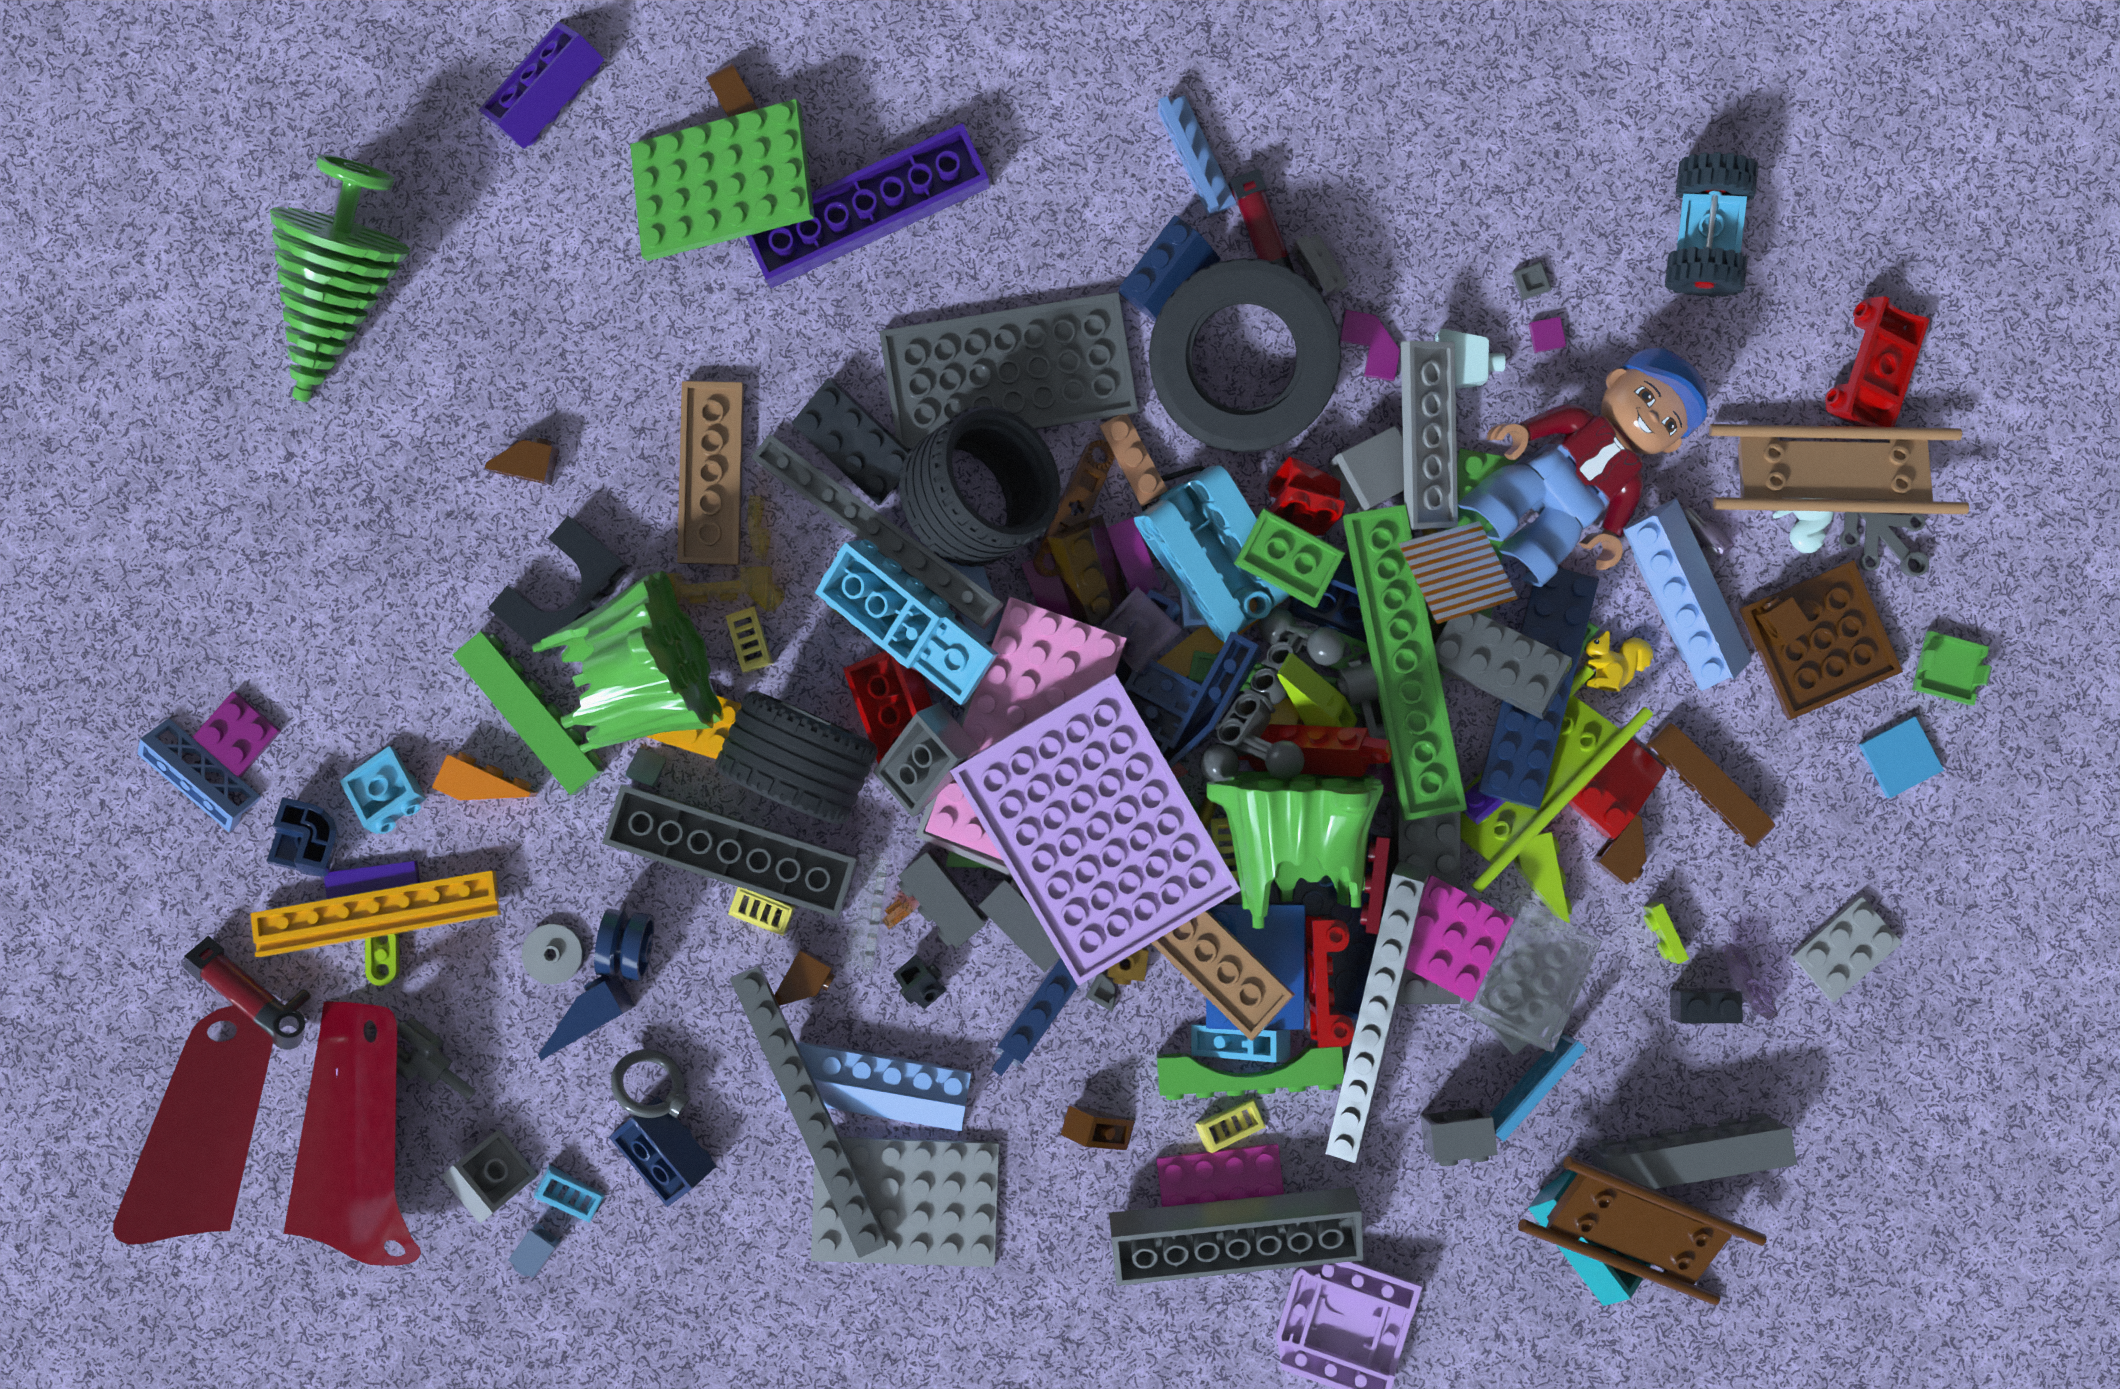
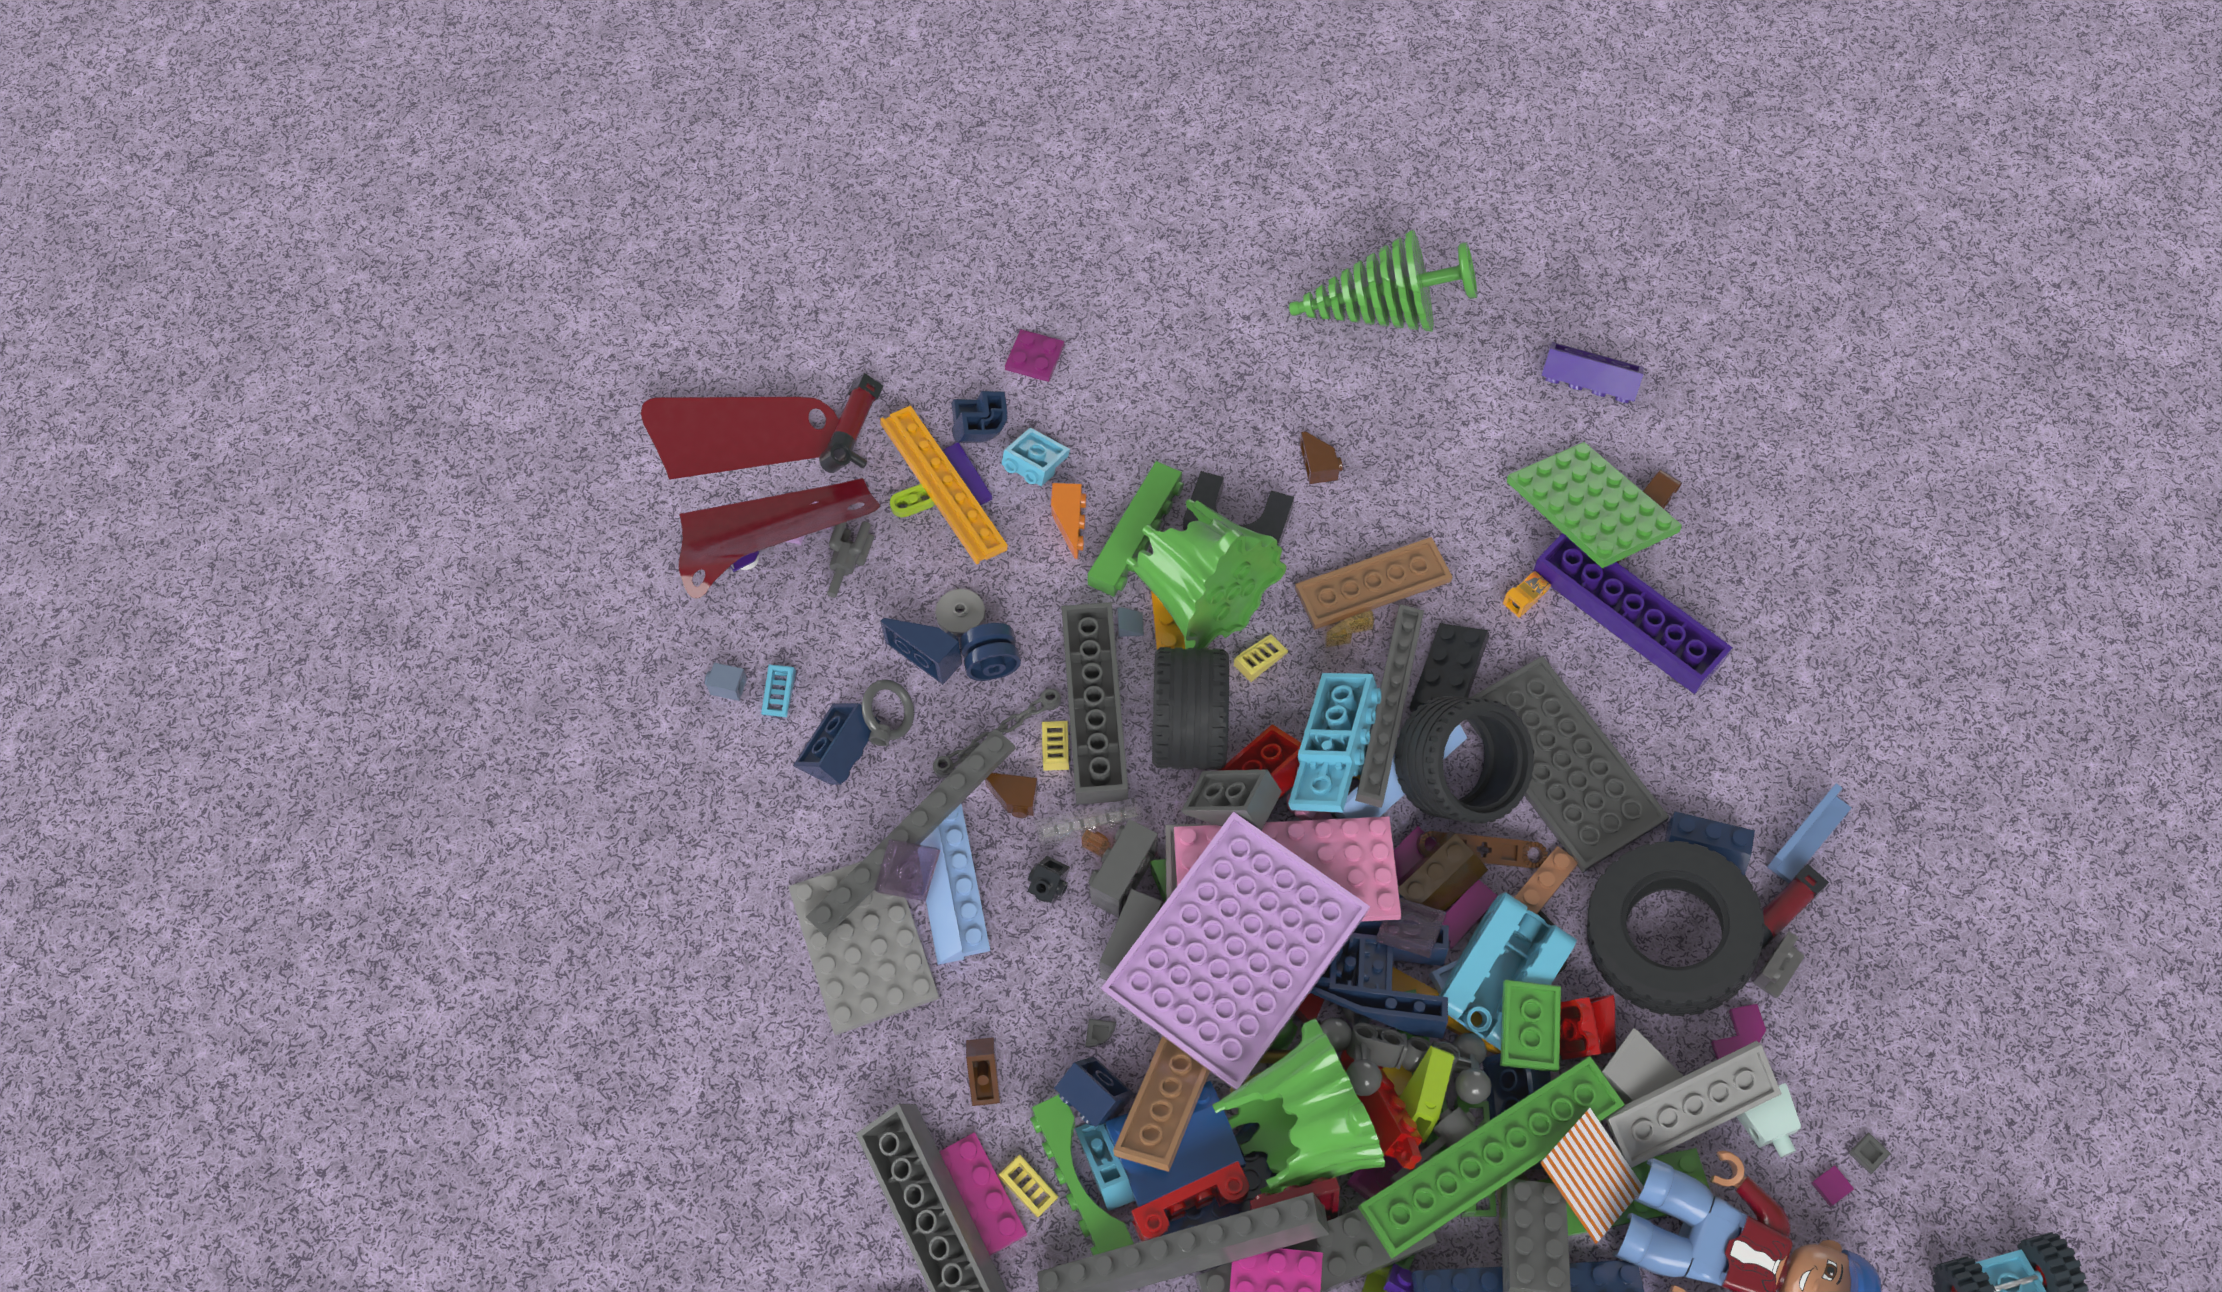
camera: 70 degrees right, 25 degrees down
medium blue fence [137,718,261,832] -> none
light grey slope [441,1129,538,1224] -> none
clear yellow plate [667,566,785,612] -> none
dark blue hinge [992,957,1078,1077] -> none
pearl gold brick [1107,948,1149,985] -> none
none -> clear purple tile [875,838,941,902]
none -> dark grey piece [933,689,1061,778]
none -> dark blue brick [1054,1056,1134,1127]
none -> light orange leg [1503,571,1551,618]

